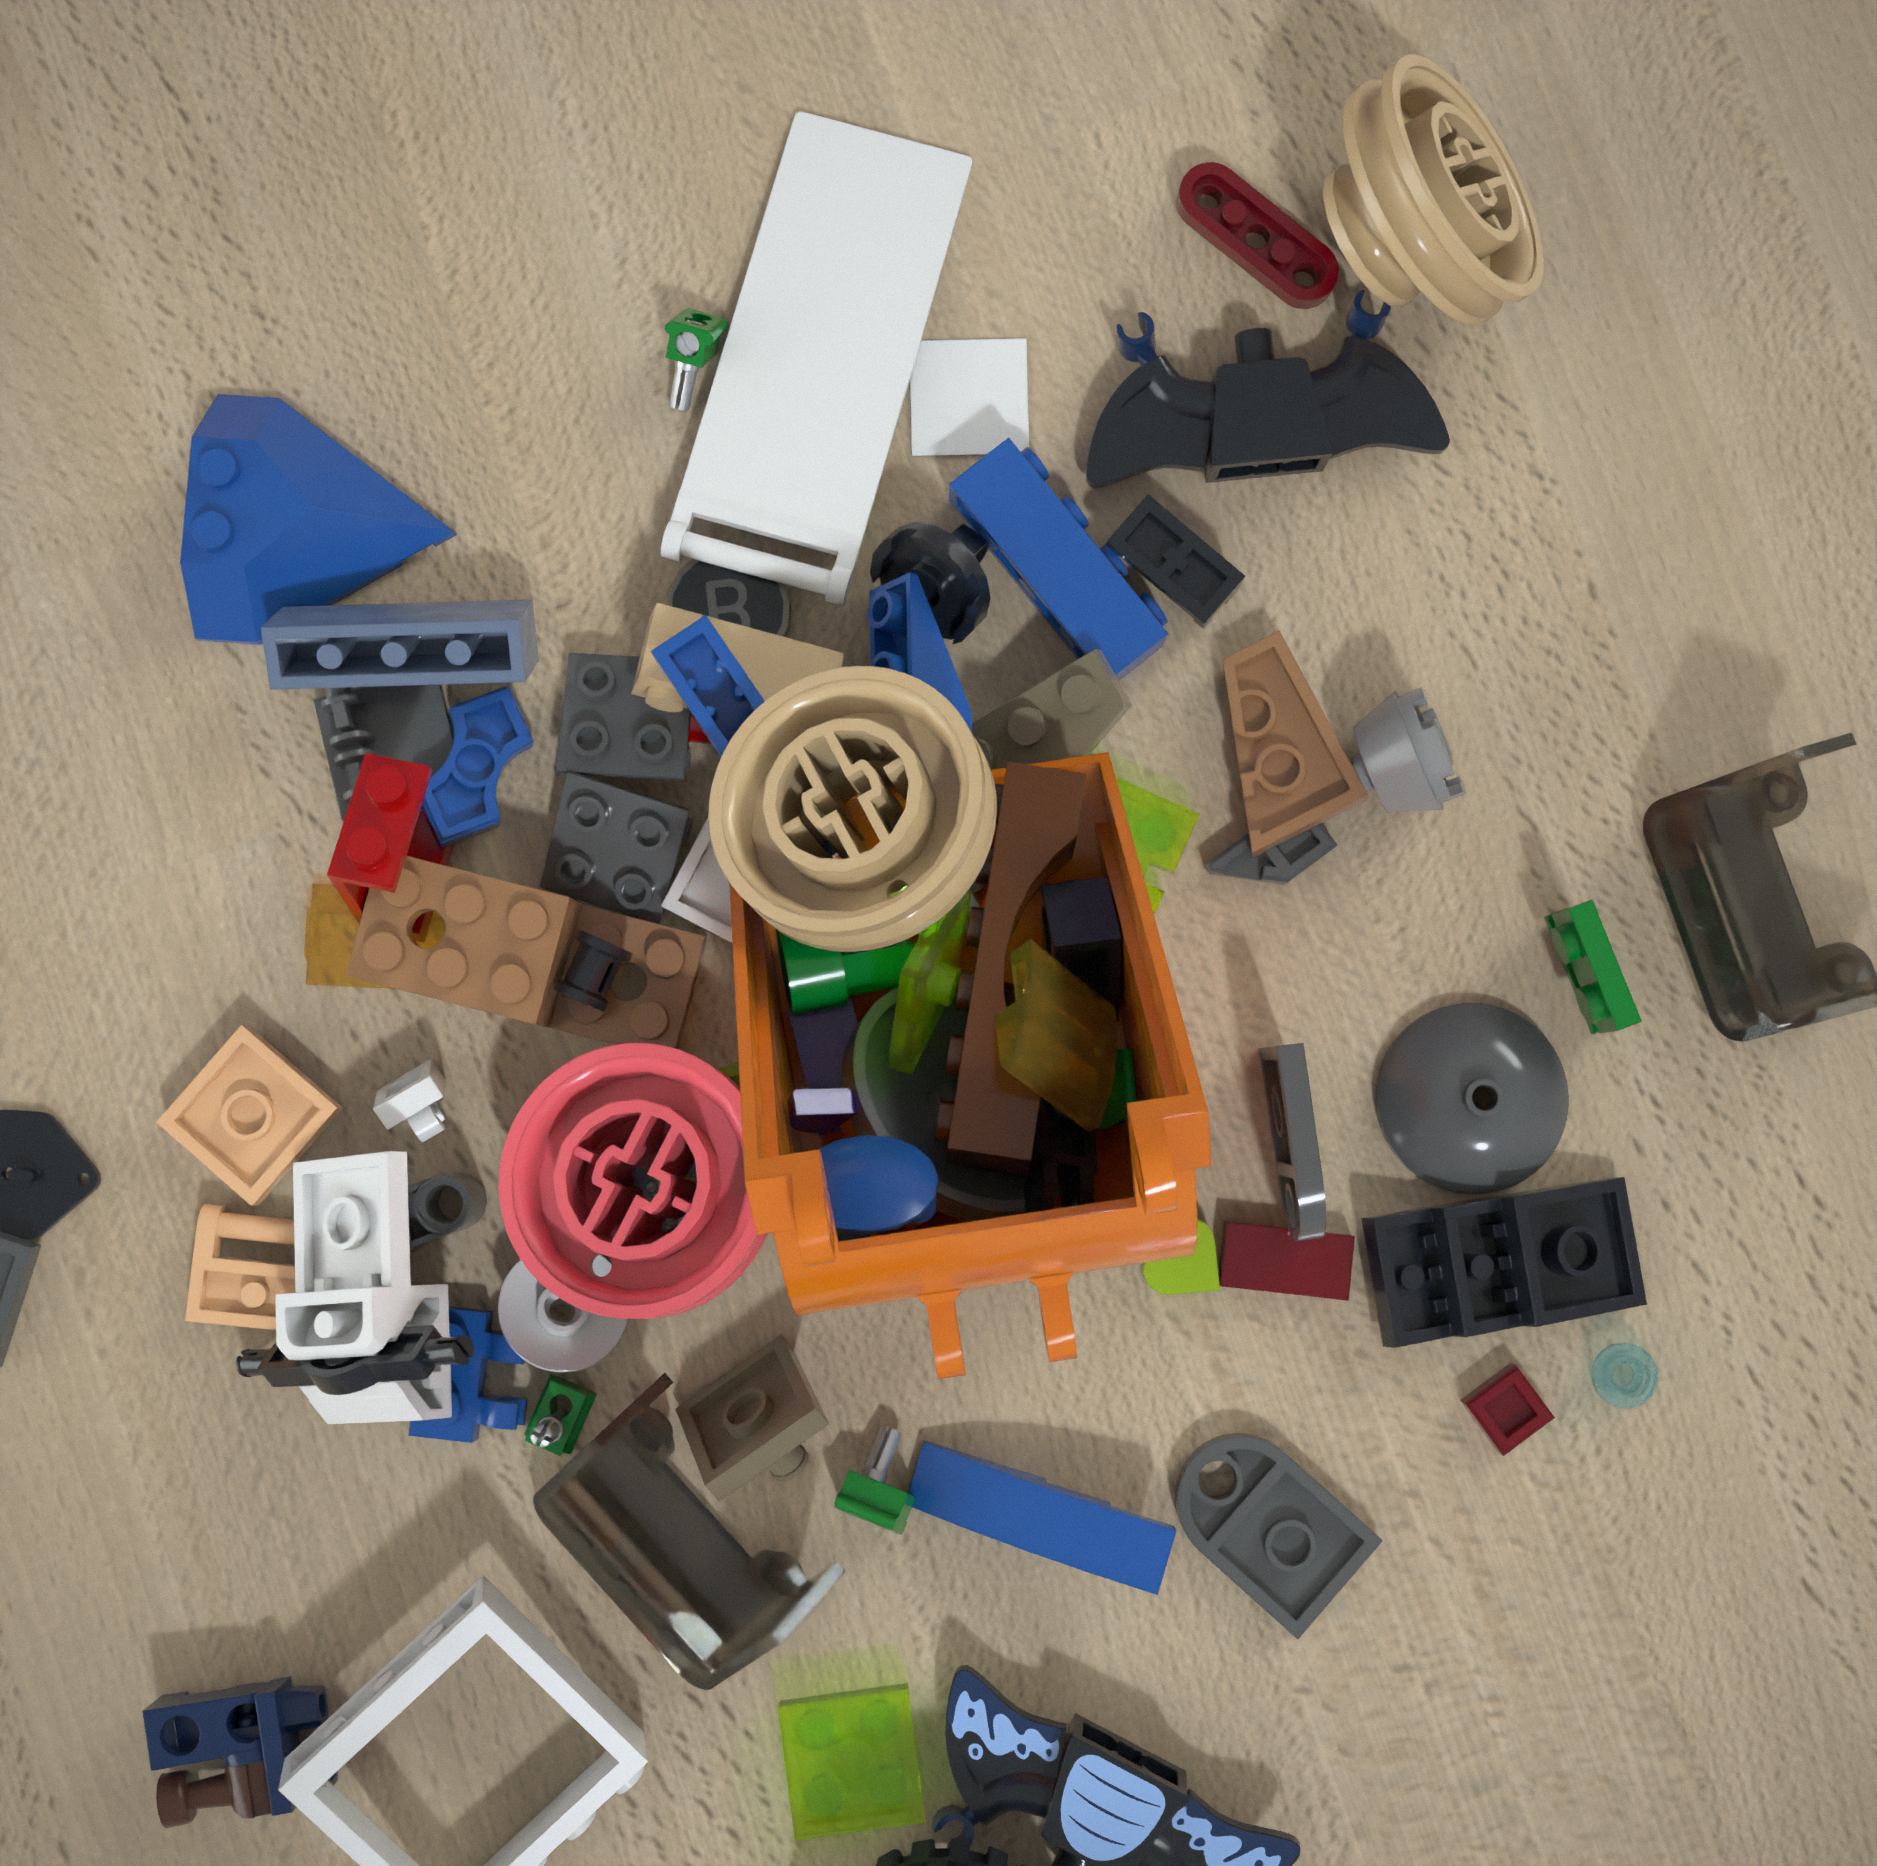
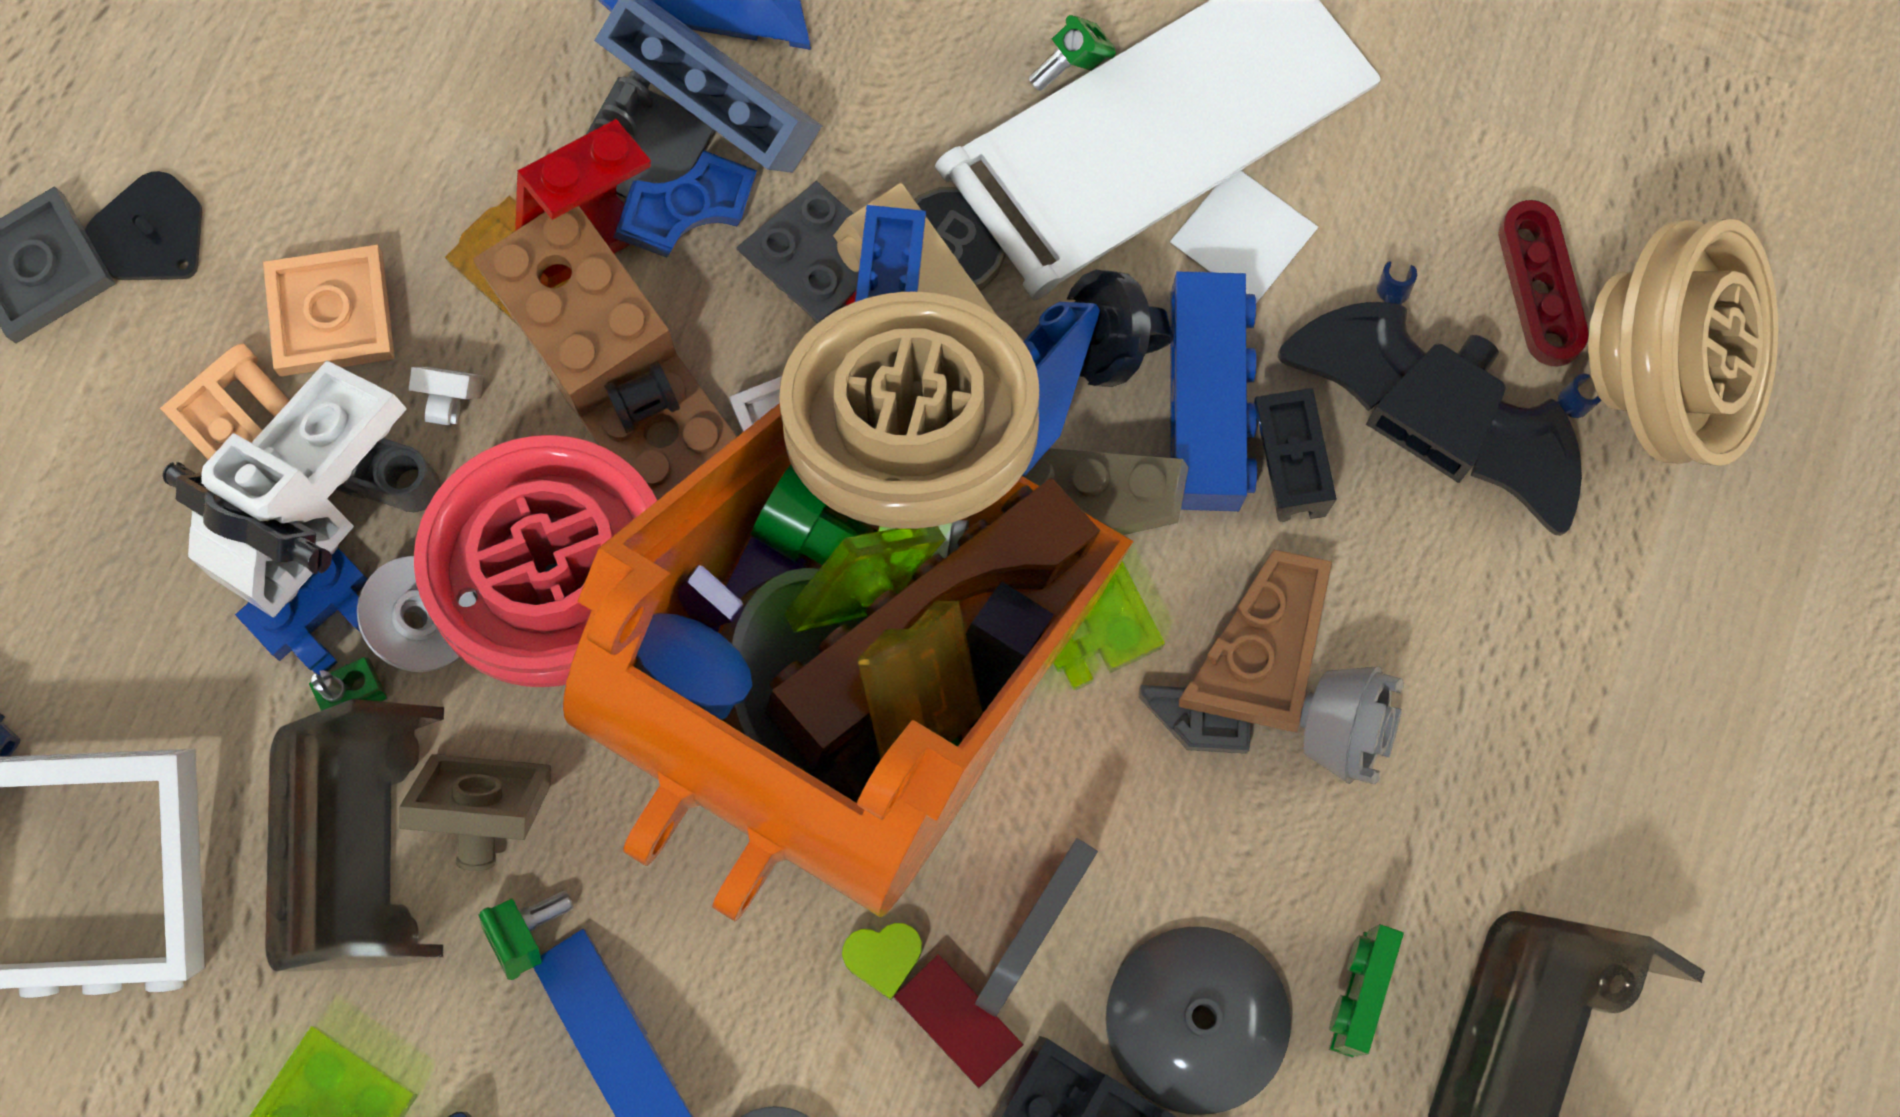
camera: 35 degrees right, 10 degrees down
dark grey hinge [540,770,693,924] -> none

